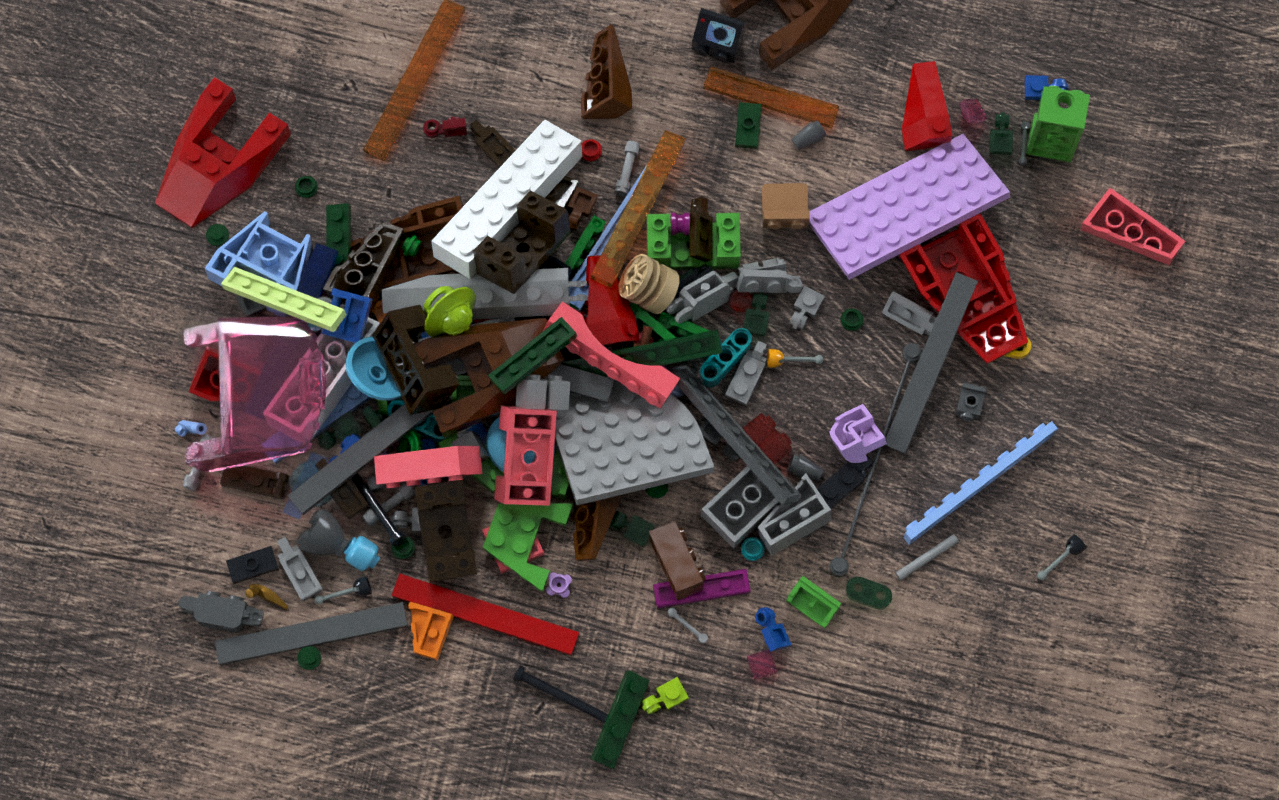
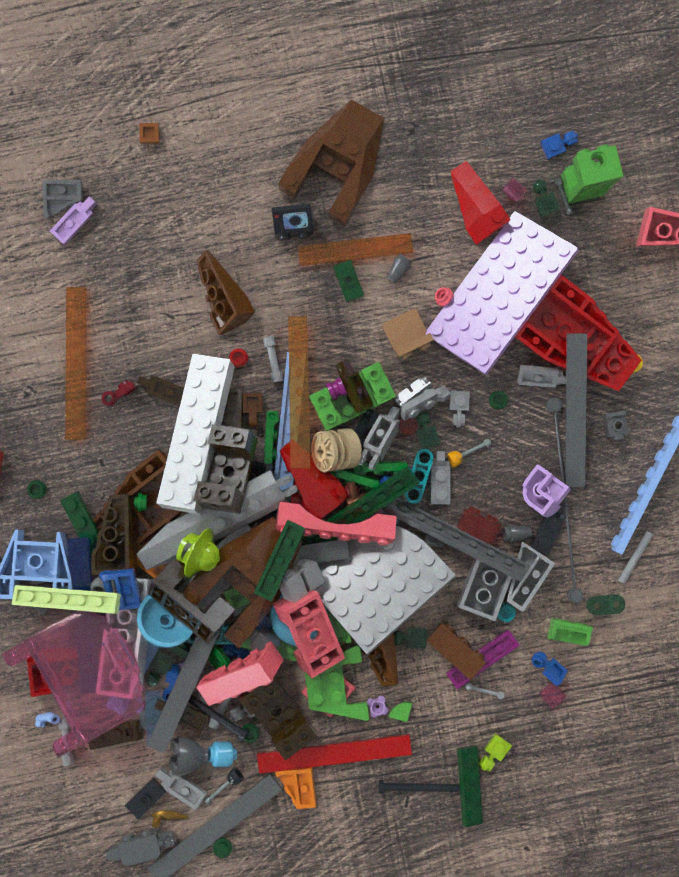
camera: 25 degrees left, 15 degrees up
none -> bright green tile [388,702,412,722]
none -> coral plate [435,287,453,306]

